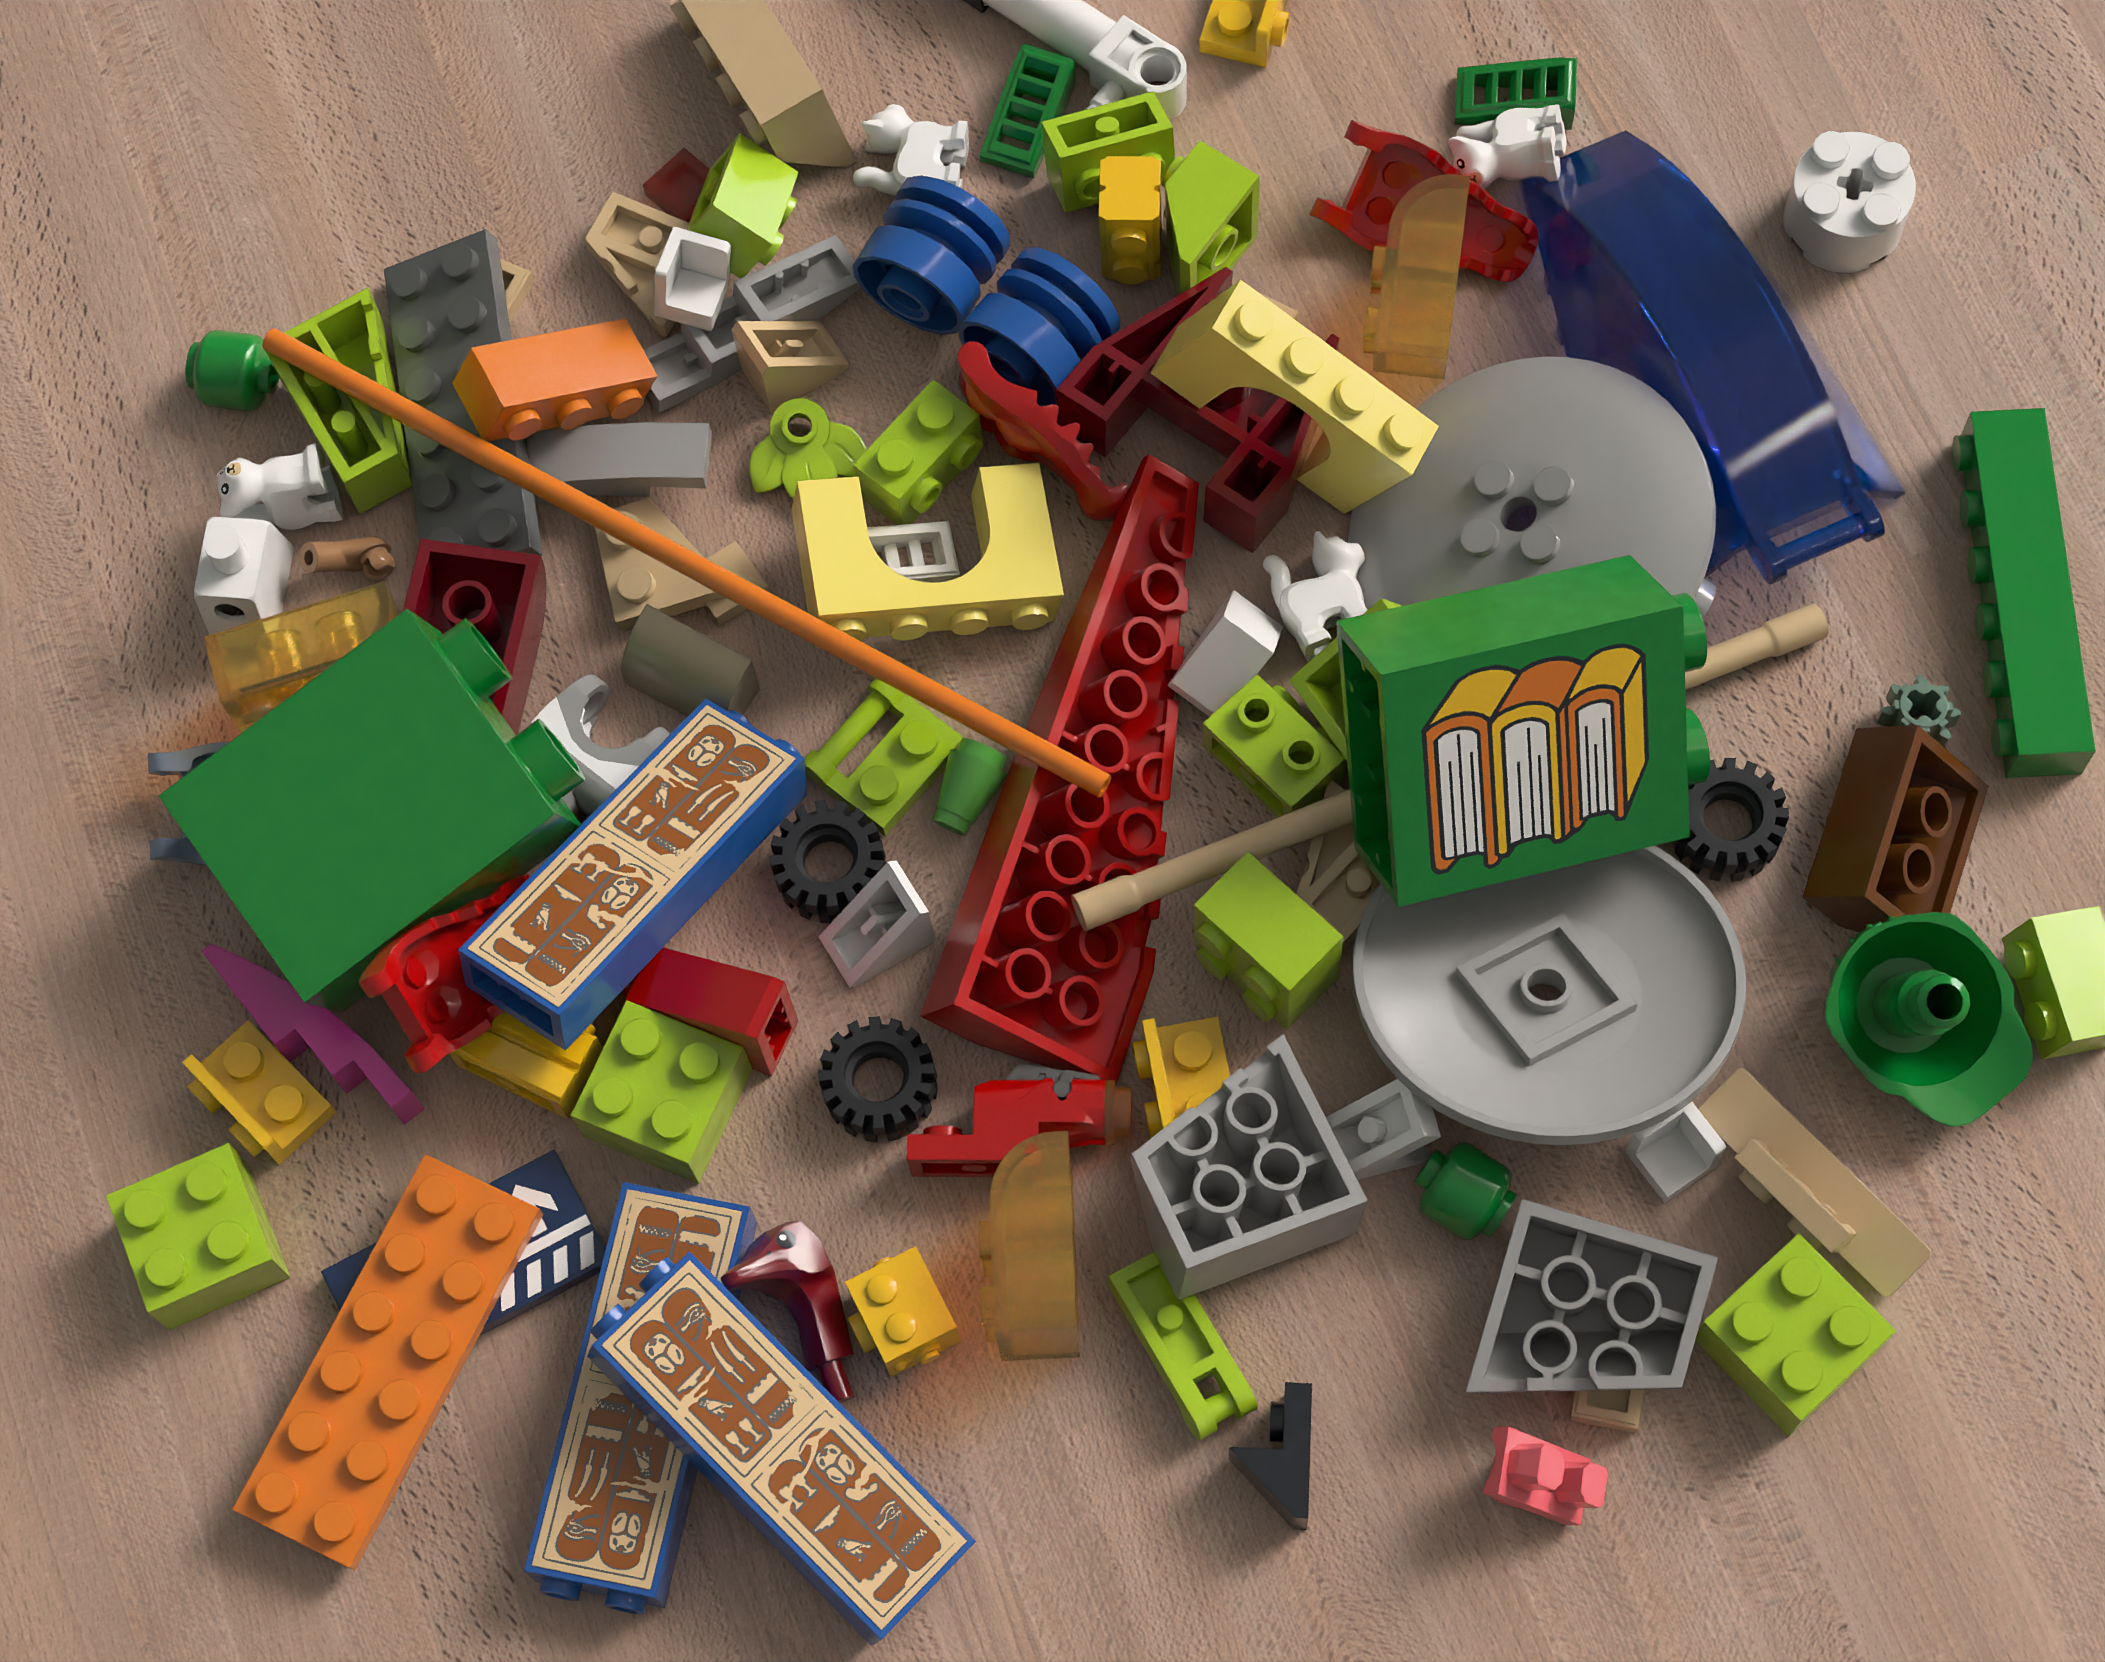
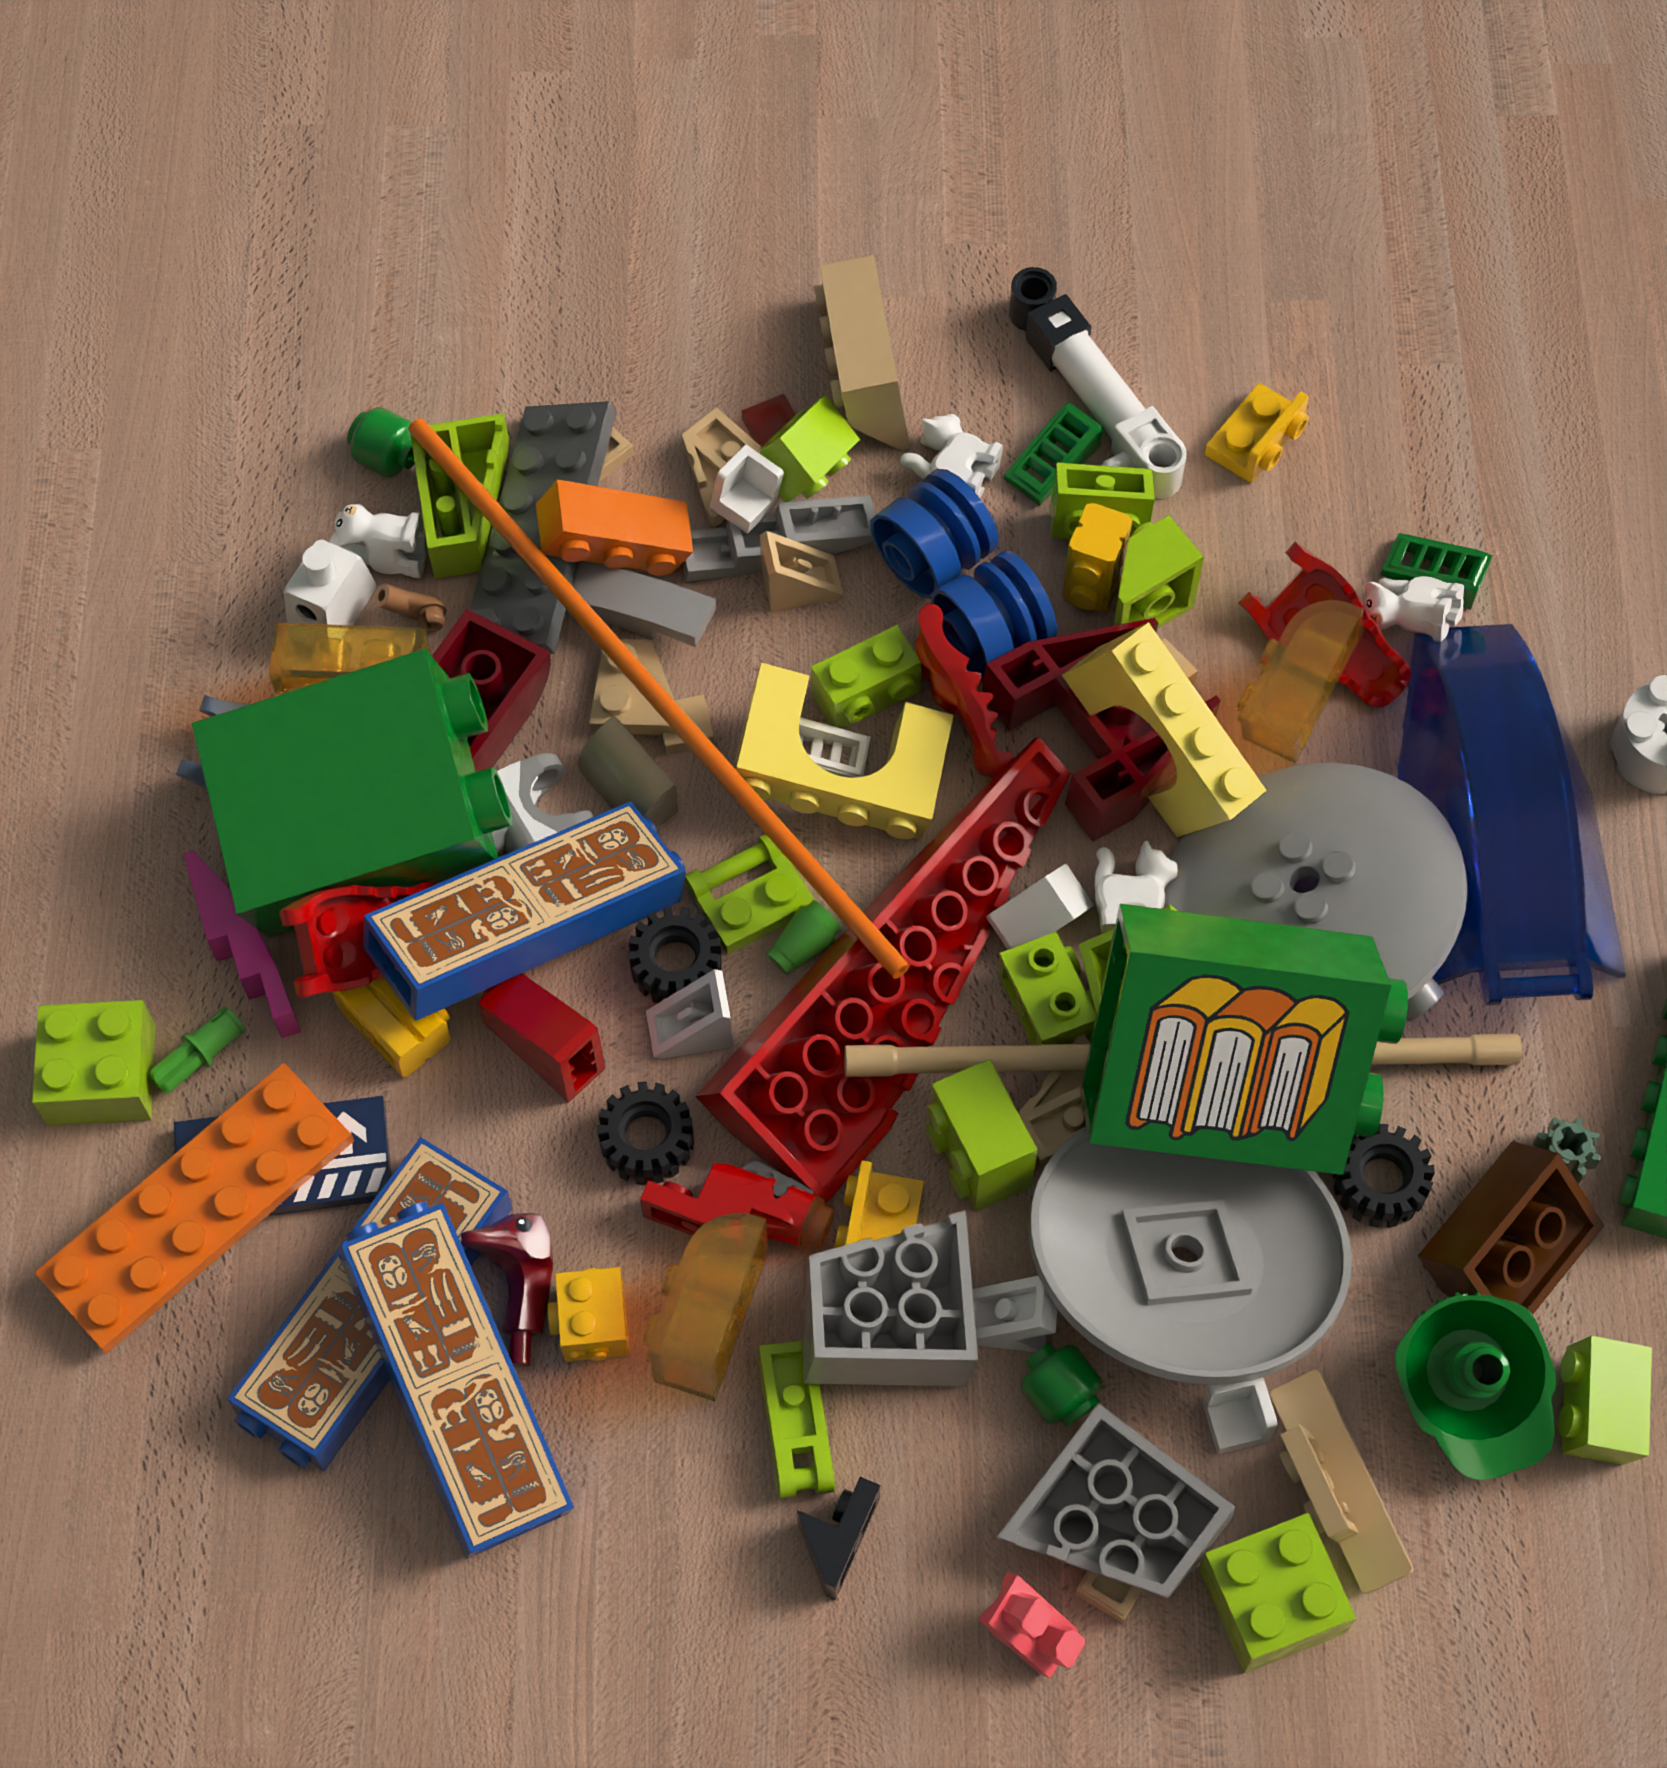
camera: 15 degrees right, 5 degrees down
yellow bracket [182,1020,337,1165] -> none
lime brick [571,1000,753,1184] -> none
lime plate [749,398,867,500] -> none
none -> bright green axle [149,1006,245,1094]

